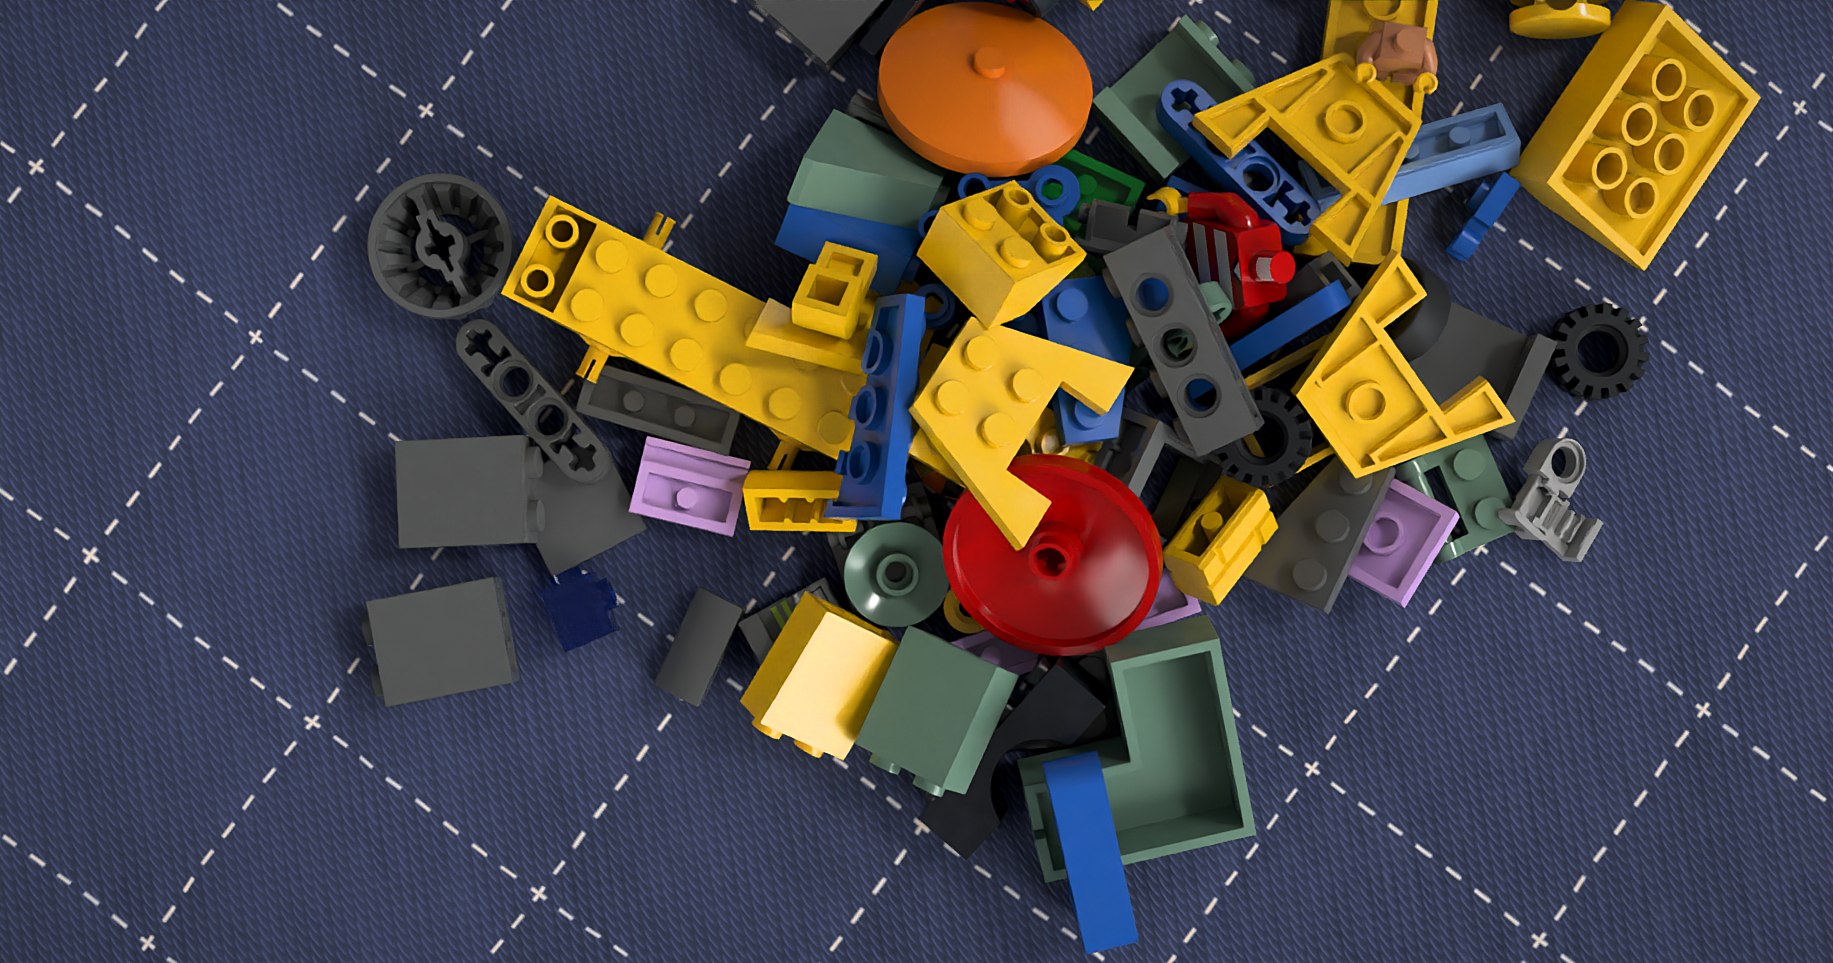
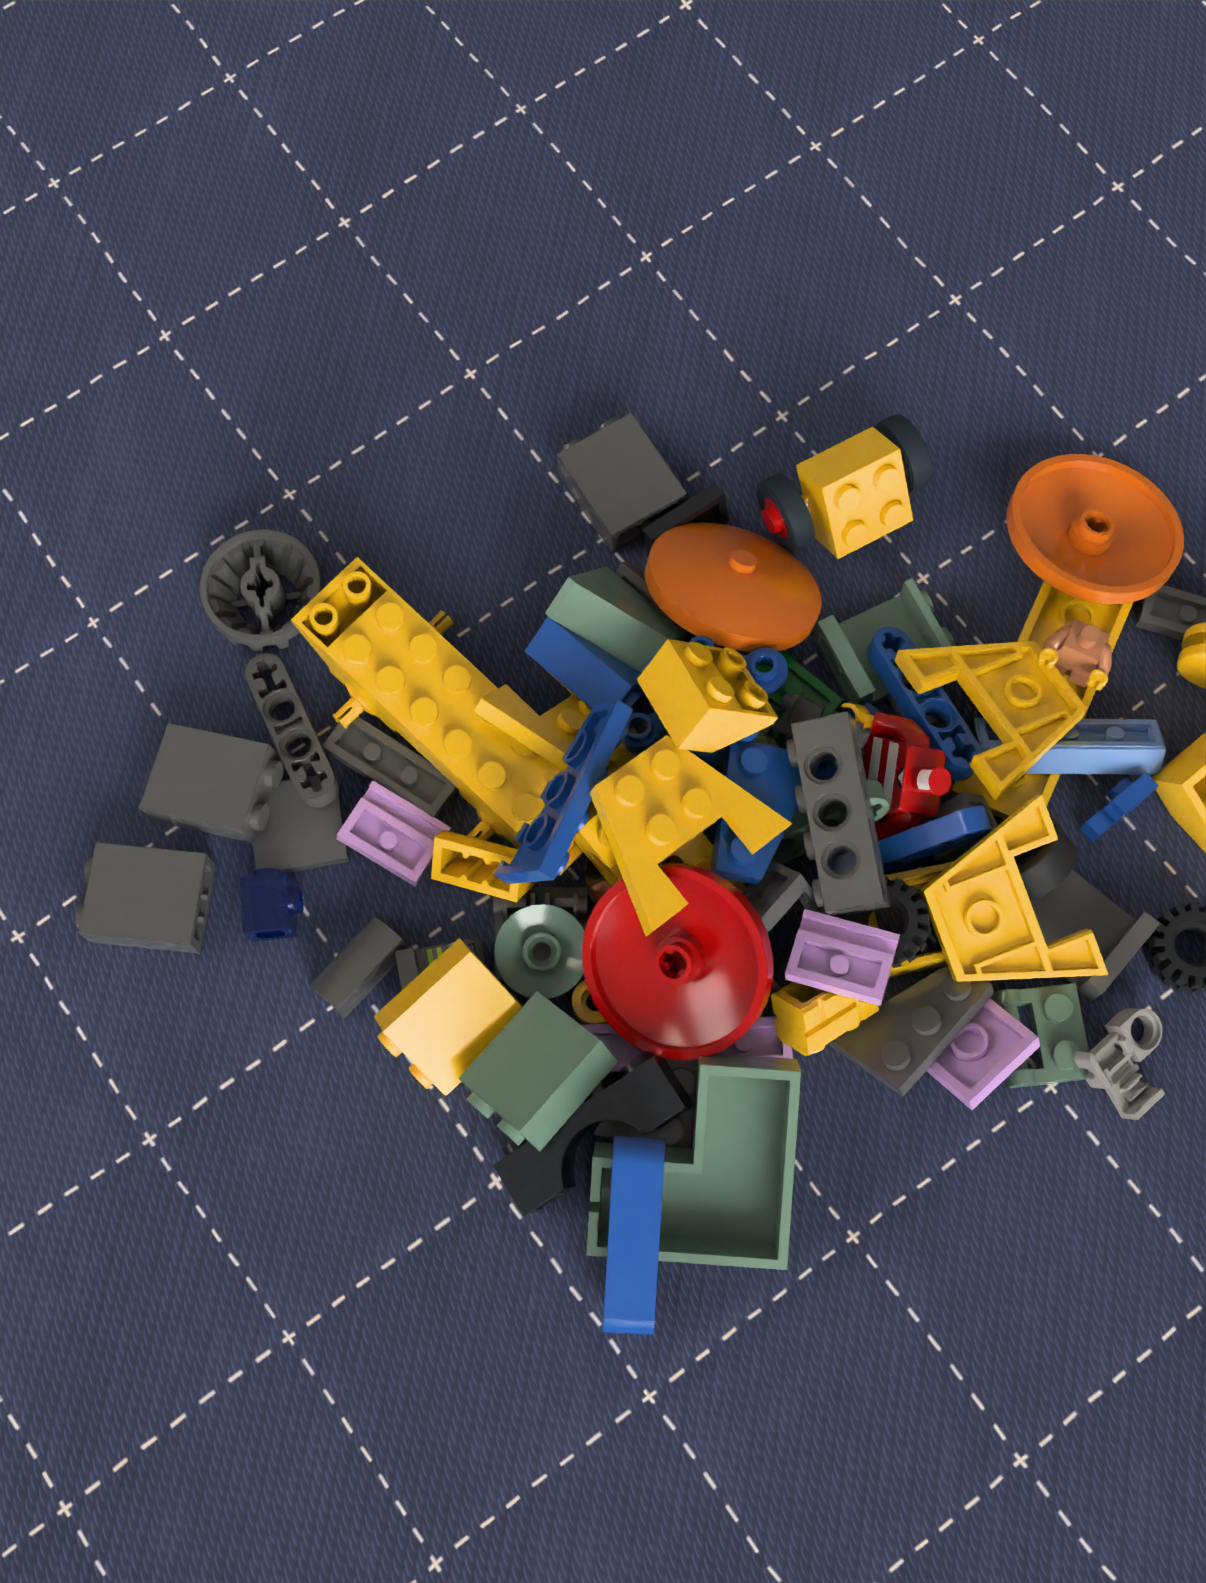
camera: 20 degrees right, 15 degrees down
yellow brick [791,241,878,339] -> none
none -> lavender plate [785,909,900,1006]

